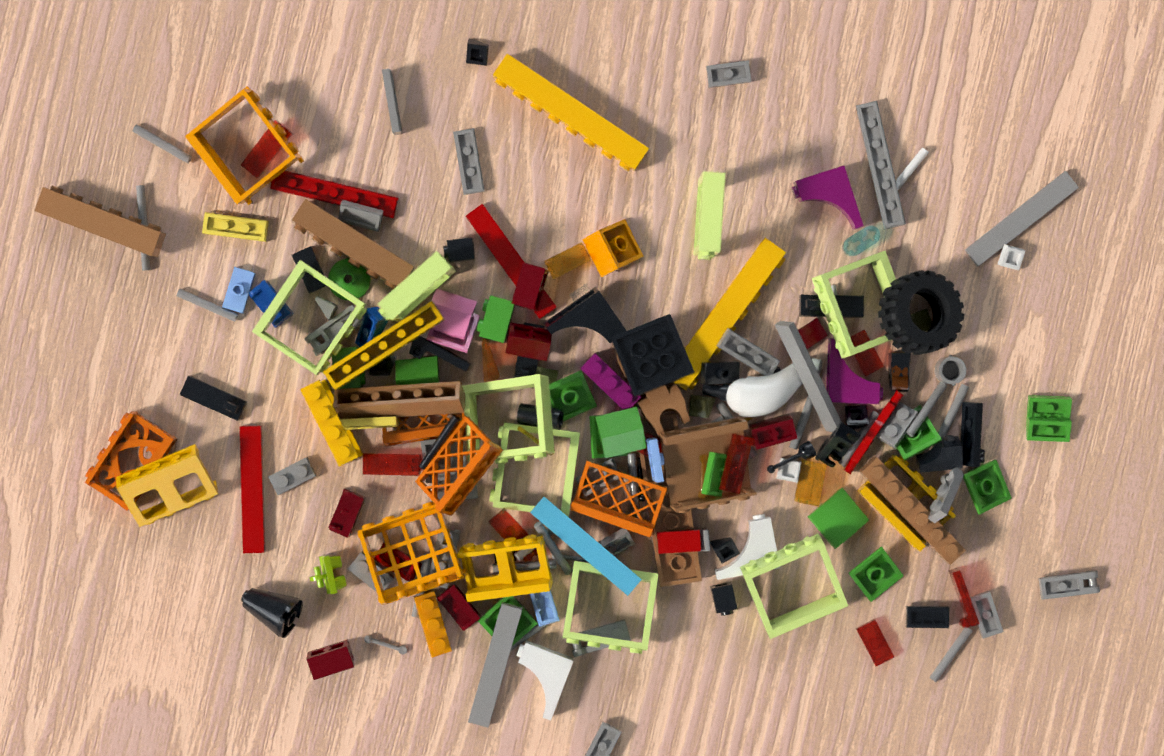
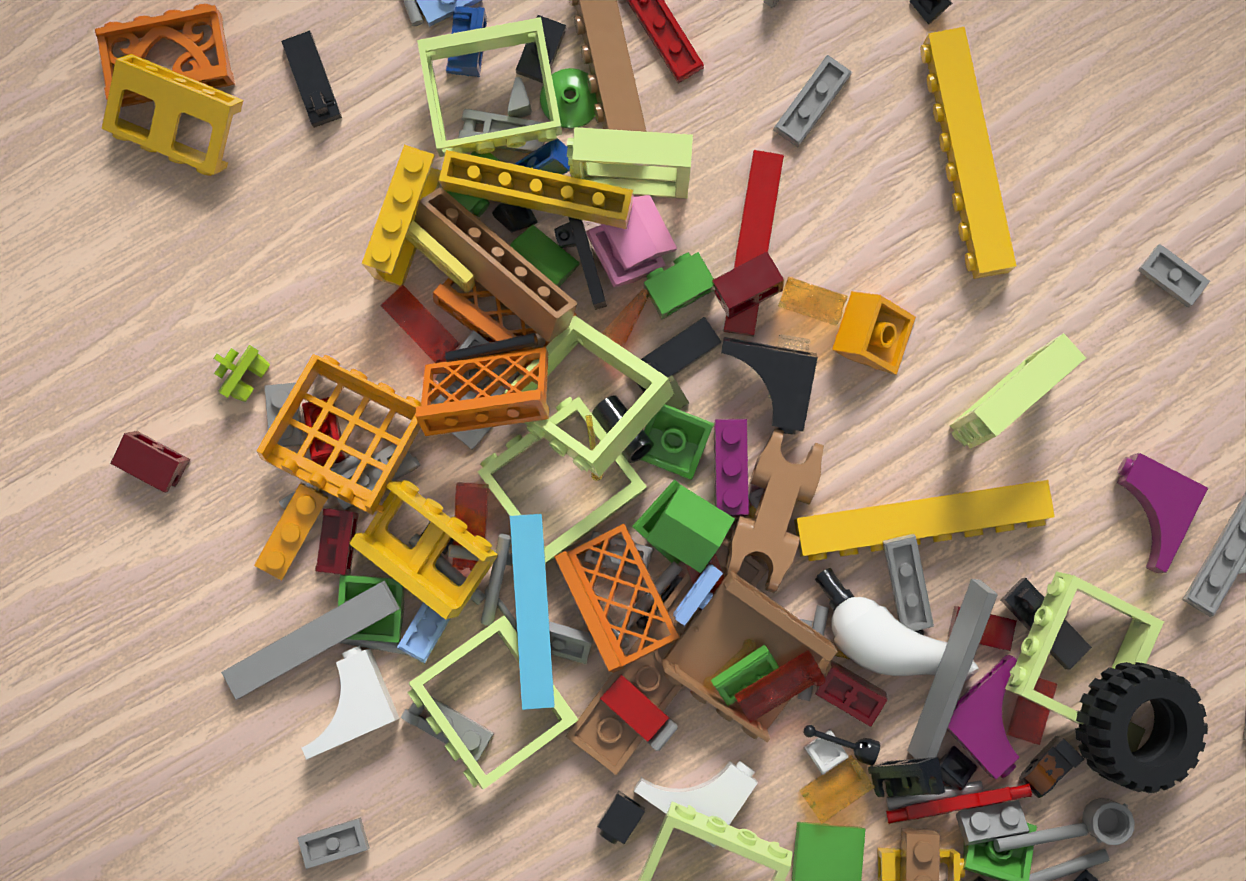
camera: 55 degrees right, 5 degrees down
red tile [239,426,265,553] -> none
black cone [241,588,303,638] -> none
light grey plate [269,457,317,495] -> none
dark red hinge [328,488,366,538] -> none
light grey tile [338,200,384,232] -> none
light grey hinge [364,635,407,654] -> none
black brick [443,238,475,263] -> none
dark red hinge [505,322,552,361] -> none
black plate [611,314,695,397] -> none
olive slope [688,395,716,418] -> none
black plate [701,361,740,385] -> none
black slope [710,537,740,564] -> none
light grey bar [789,395,813,450] -> none
clear light blue beam [842,226,880,256] -> none

